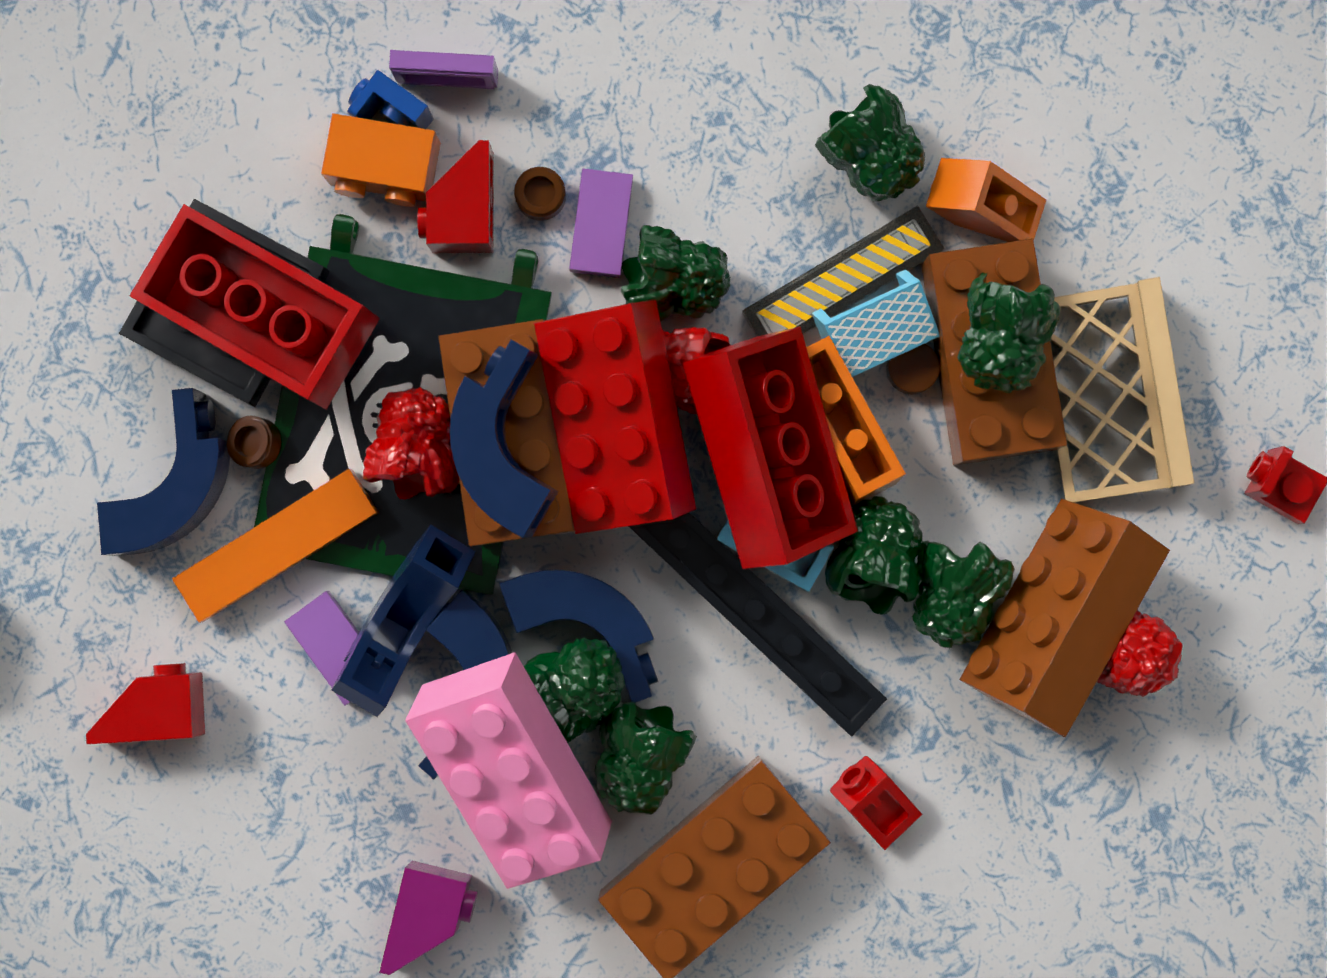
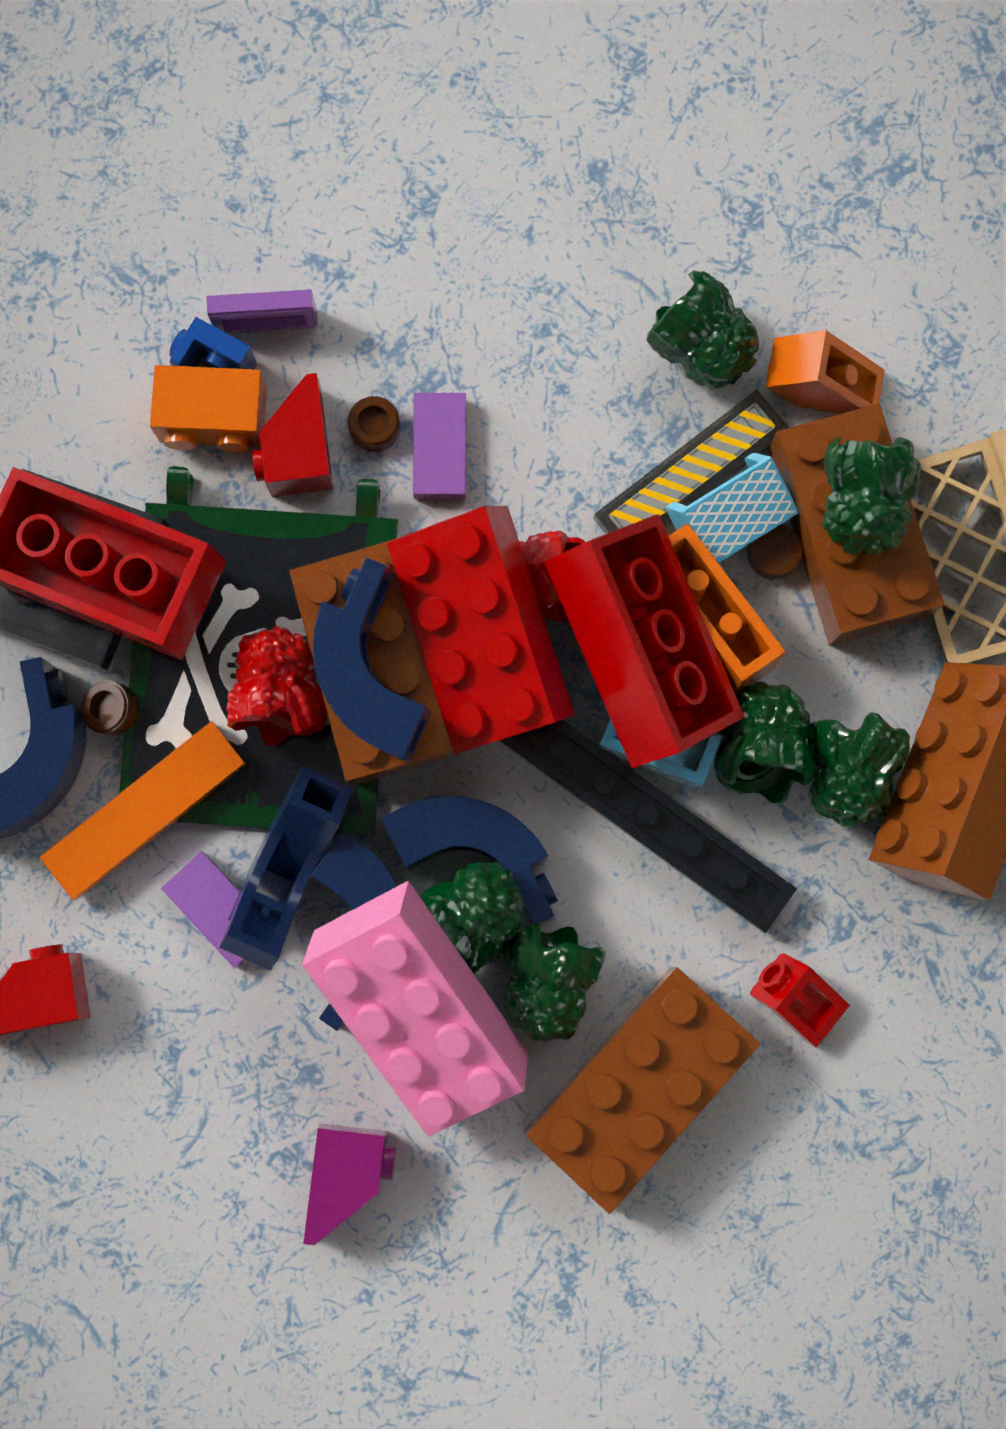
camera: 10 degrees left, 5 degrees down
dark green hair [621,225,731,322] -> none

